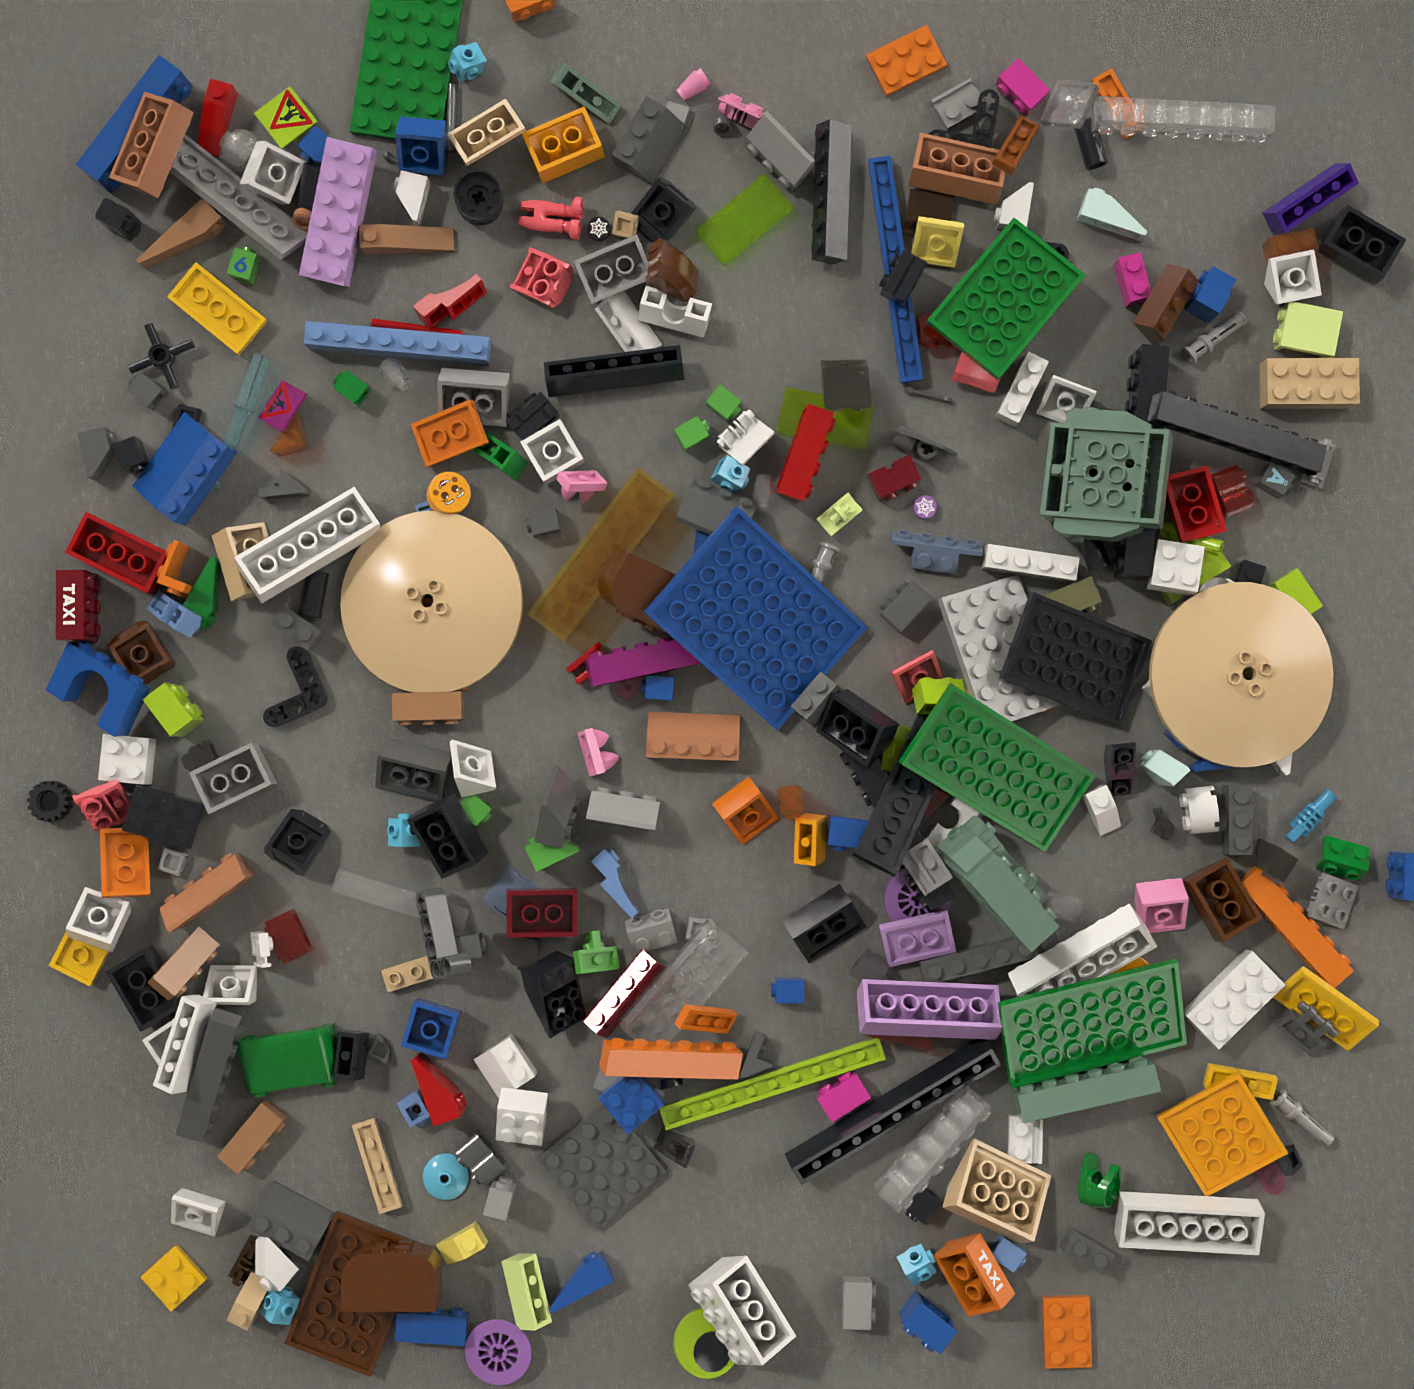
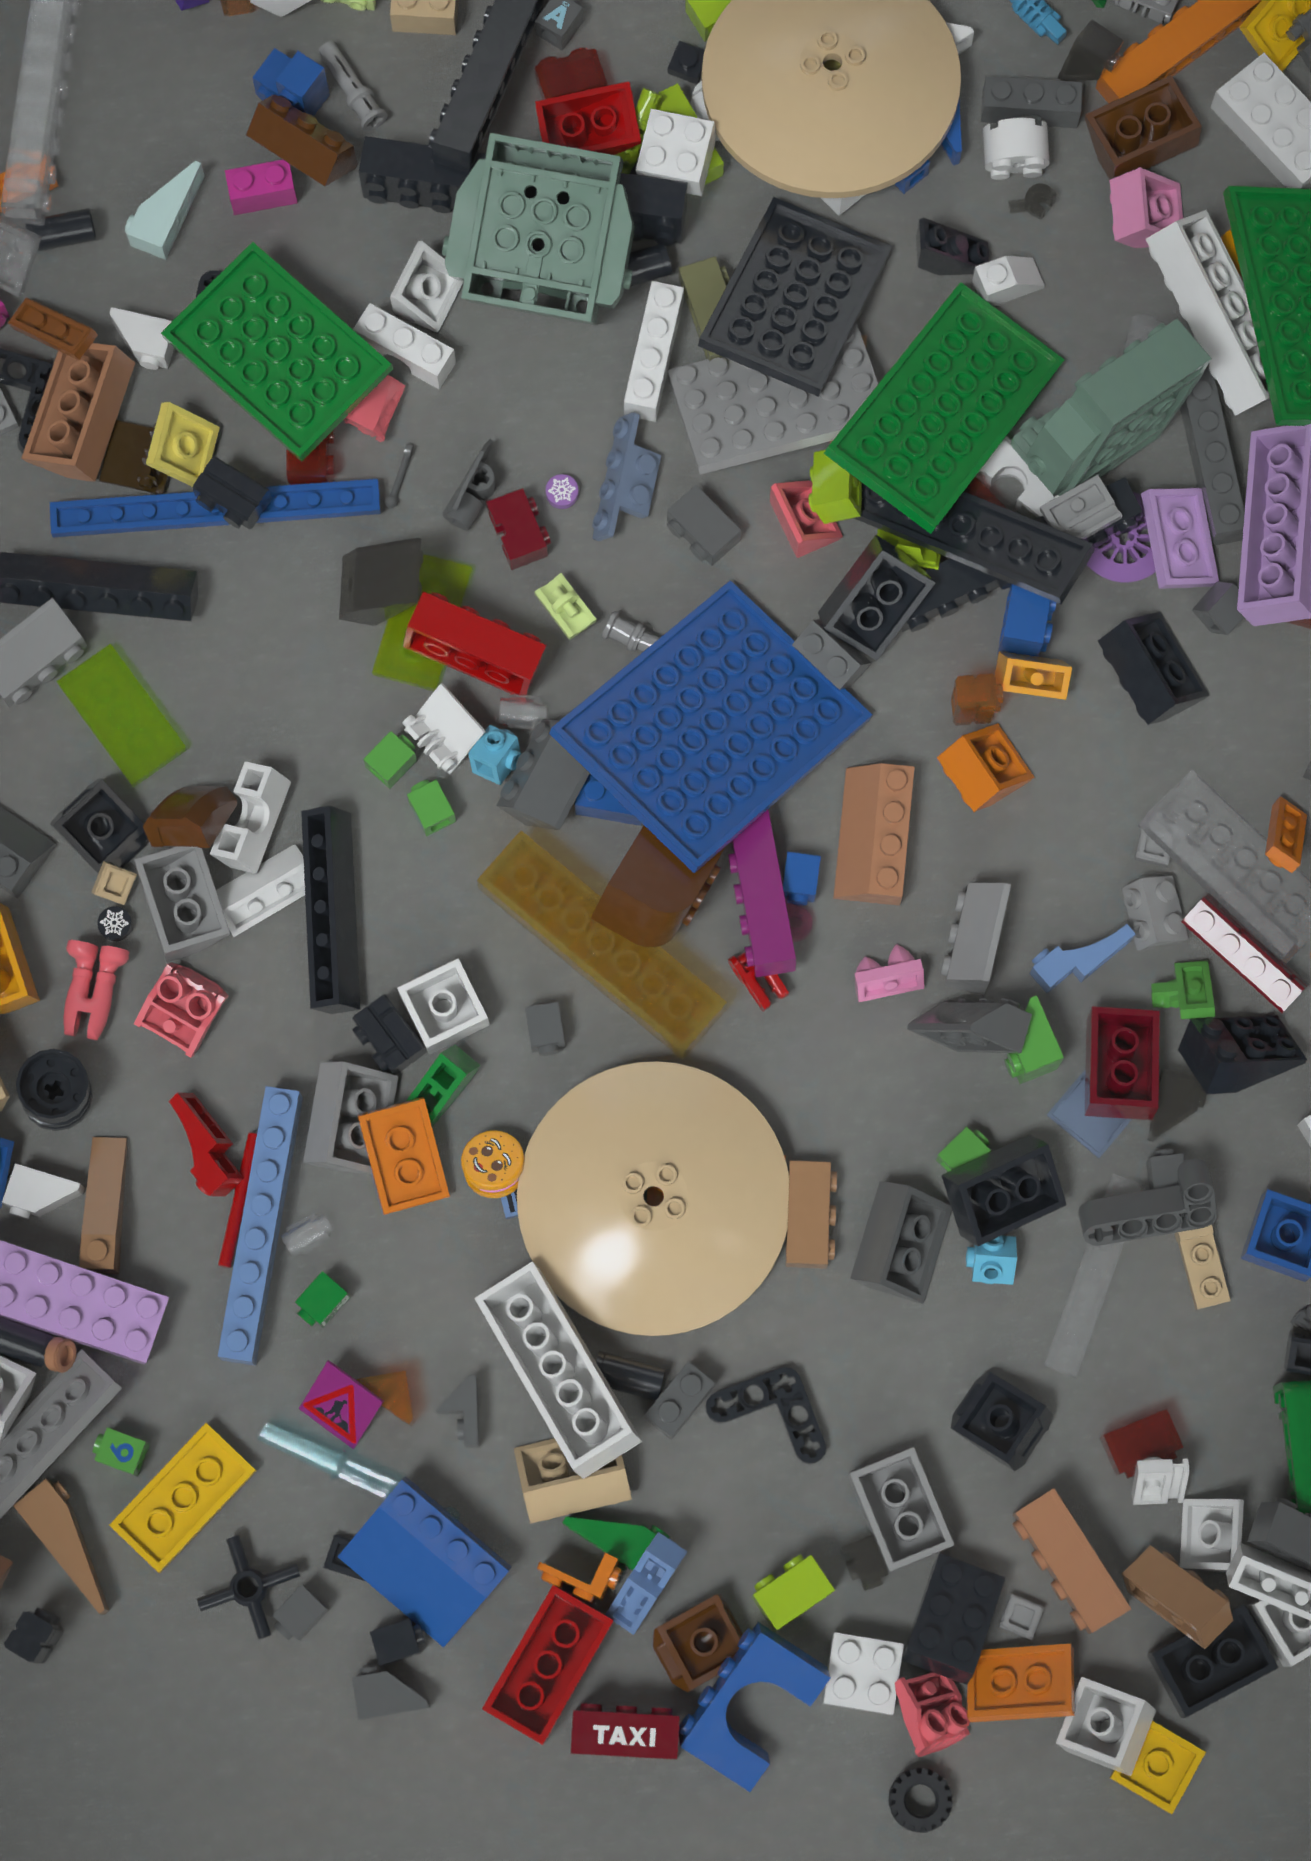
camera: 85 degrees left, 10 degrees down
white slope [450,740,496,797] -> none
bright pink tile [556,470,607,504] -> none
blue brick [771,978,804,1003] -> none
light aqua slope [1139,750,1190,786] -> none

